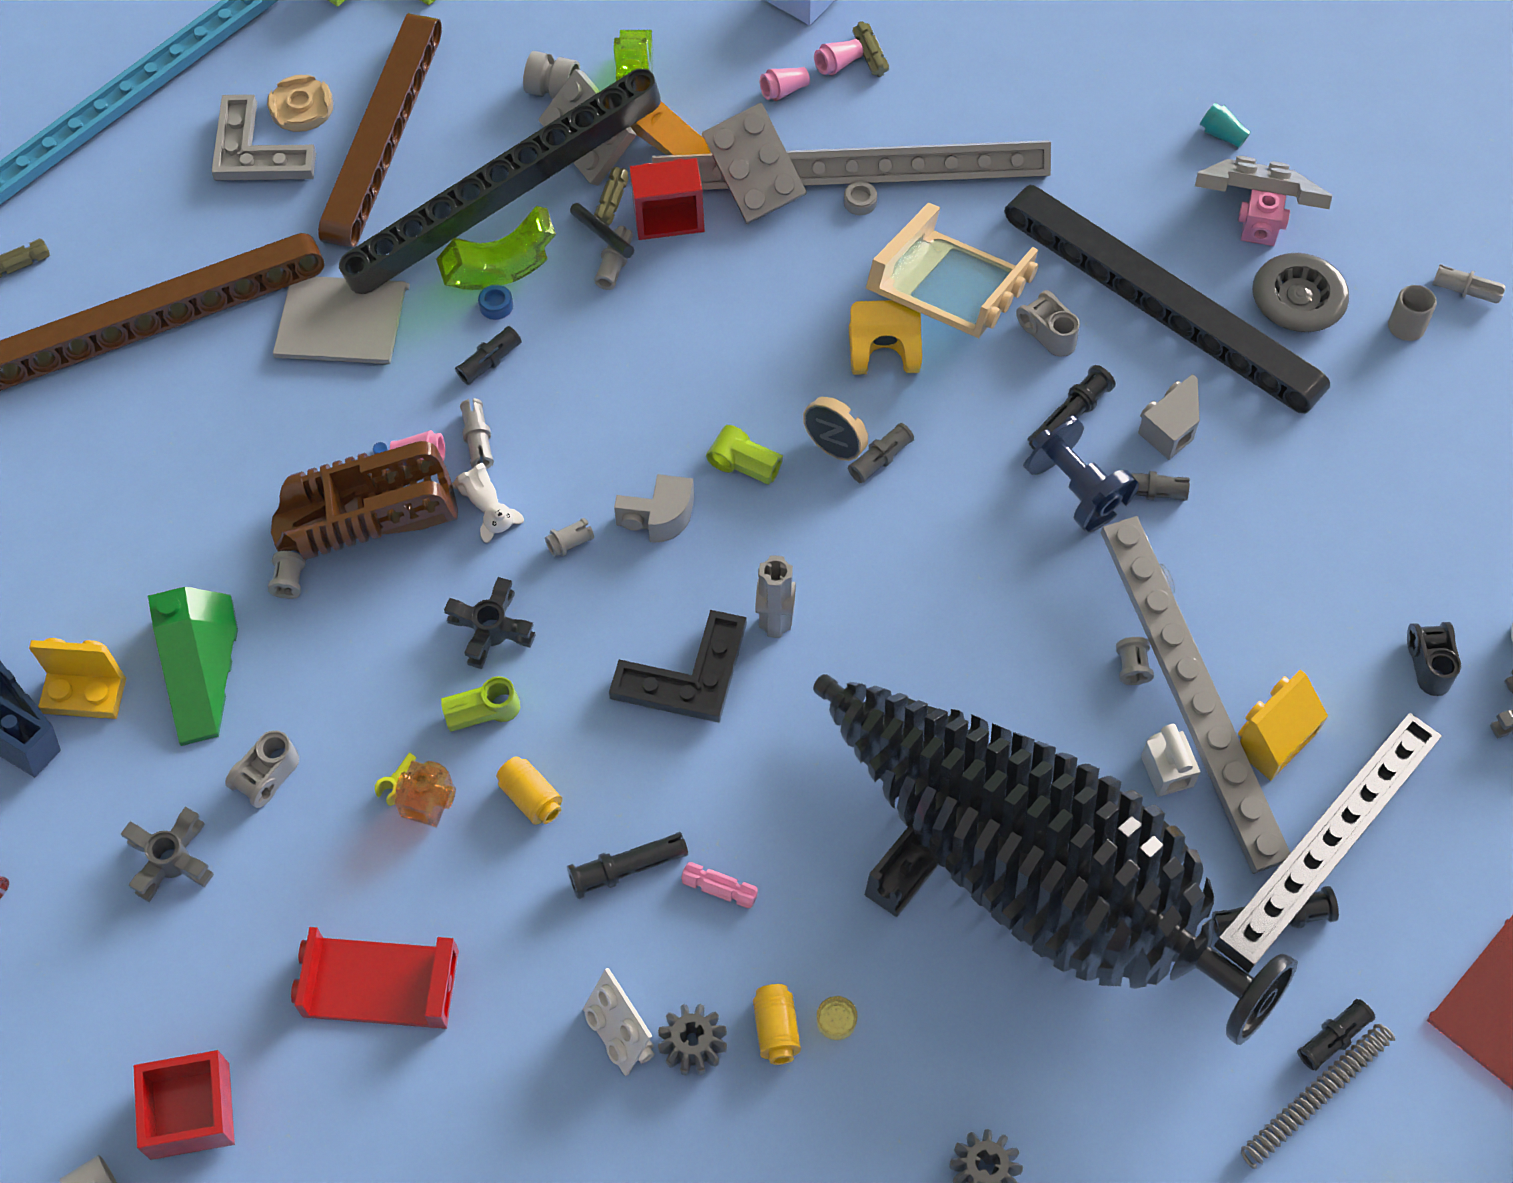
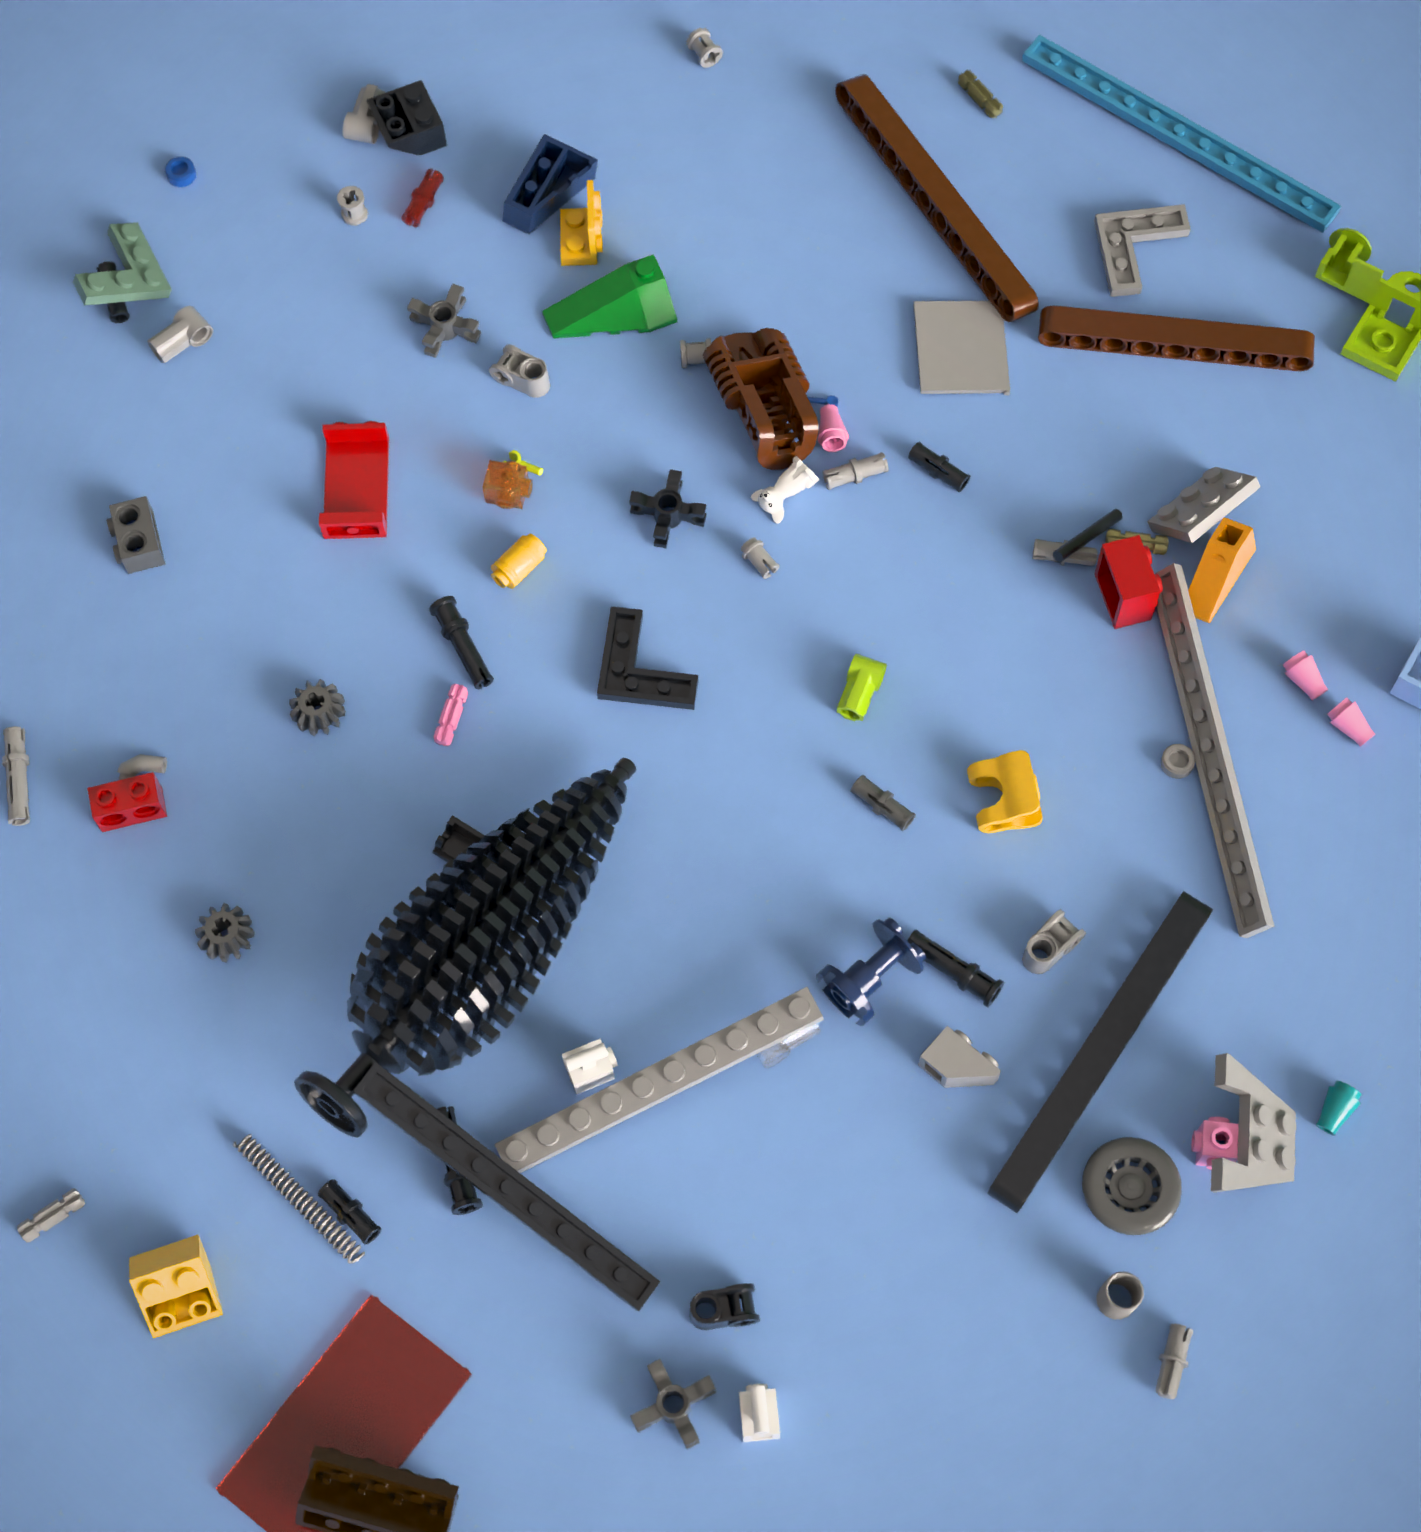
camera: 85 degrees right, 5 degrees up
red piece [133,1050,235,1160] -> none
tan tile [267,75,333,132] -> none
black beam [339,68,661,294] -> none
clear neon green arch [436,206,556,290] -> none
lime piece [441,676,521,732] -> none
blue tile [478,285,513,320] -> none
light grey wheel [523,51,580,99] -> none
white hinge [583,968,654,1076] -> none
clear neon green arch [614,30,654,81] -> none
light grey brick [614,474,694,543] -> none
light grey plate [702,102,807,224] -> none
yellow head [753,984,801,1065] -> none
light grey piece [755,556,796,638] -> none
tile [803,396,868,461] -> none
clear yellow tile [817,996,858,1040] -> none
olive axle [852,21,889,77] -> none
panel [865,202,1038,338] -> none
dark grey pin [1116,471,1190,501] -> none
light grey bush [1116,637,1154,685] -> none
yellow slope [1238,670,1328,781] -> none

